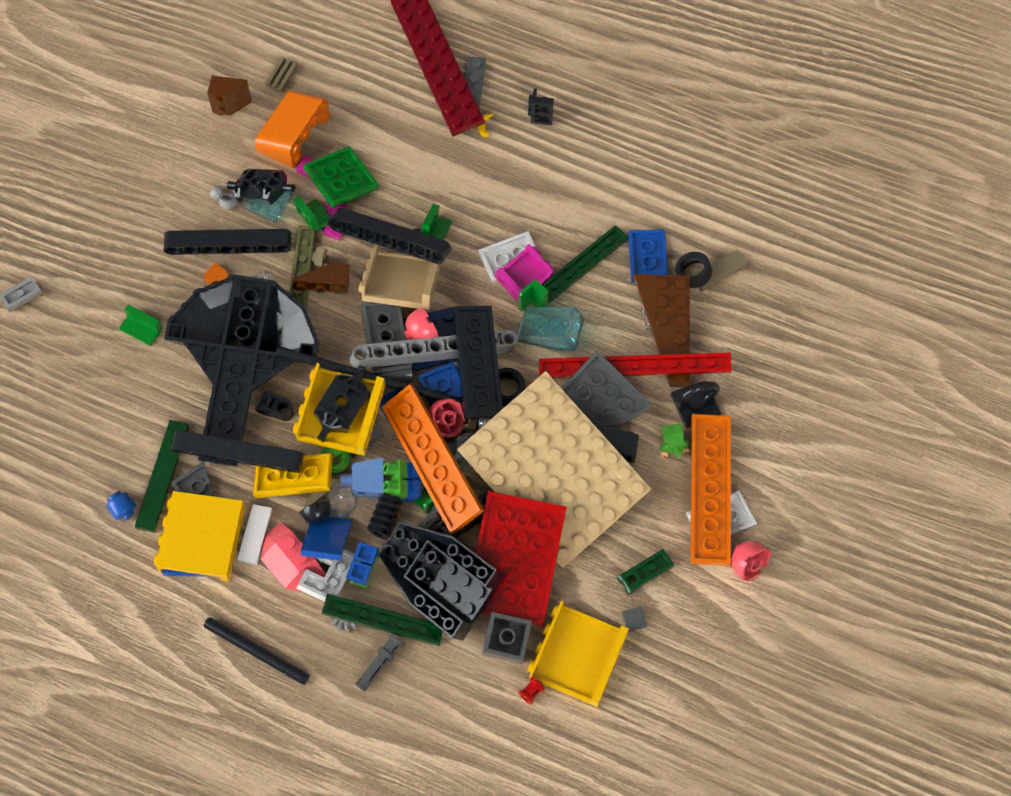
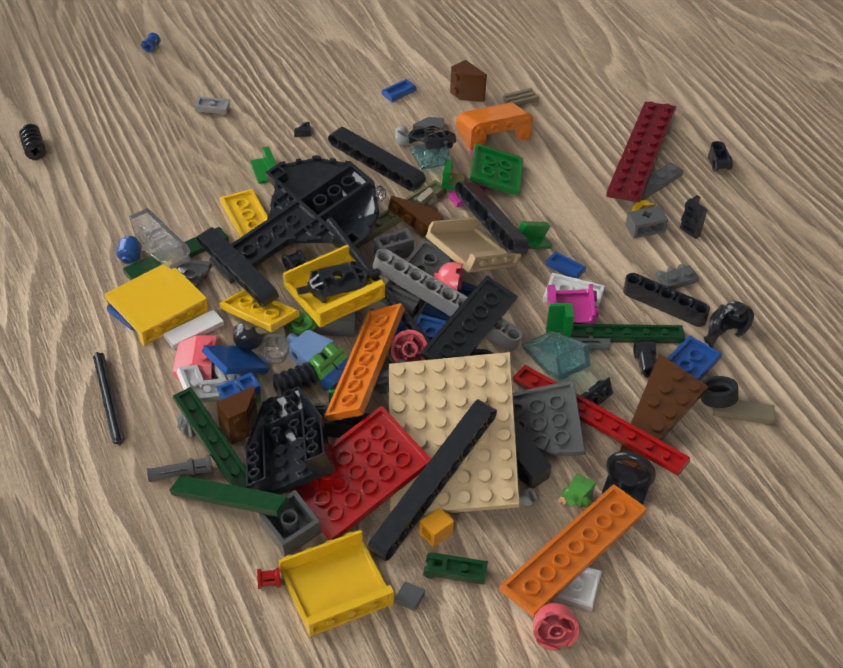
camera: 40 degrees right, 20 degrees down
none -> clear wedge [129,208,190,269]
none -> dark green tile [170,475,289,517]
none -> reddish brown slope [216,386,257,445]
none -> yellow tile [220,189,268,238]
none -> black tile [294,122,311,137]
none -> black beam [367,399,497,561]
none -> dark grey brick [374,228,414,258]
none -> blue tile [382,79,416,102]
none -> dark grey tile [413,117,444,130]
none -> light orange brick [419,507,454,548]
none -> light grey hinge [519,488,537,506]
none -> blue tile [545,251,586,279]
none -> dark grey pin [571,336,610,351]
none -> black hinge [580,377,613,406]
none -> black beam [623,273,710,327]
none -> dark grey brick [625,206,668,239]
none -> black piece [633,341,656,377]
none -> dark grey plate [656,264,699,289]
none -> black hair [704,301,754,348]
none -> black piece [708,141,733,171]

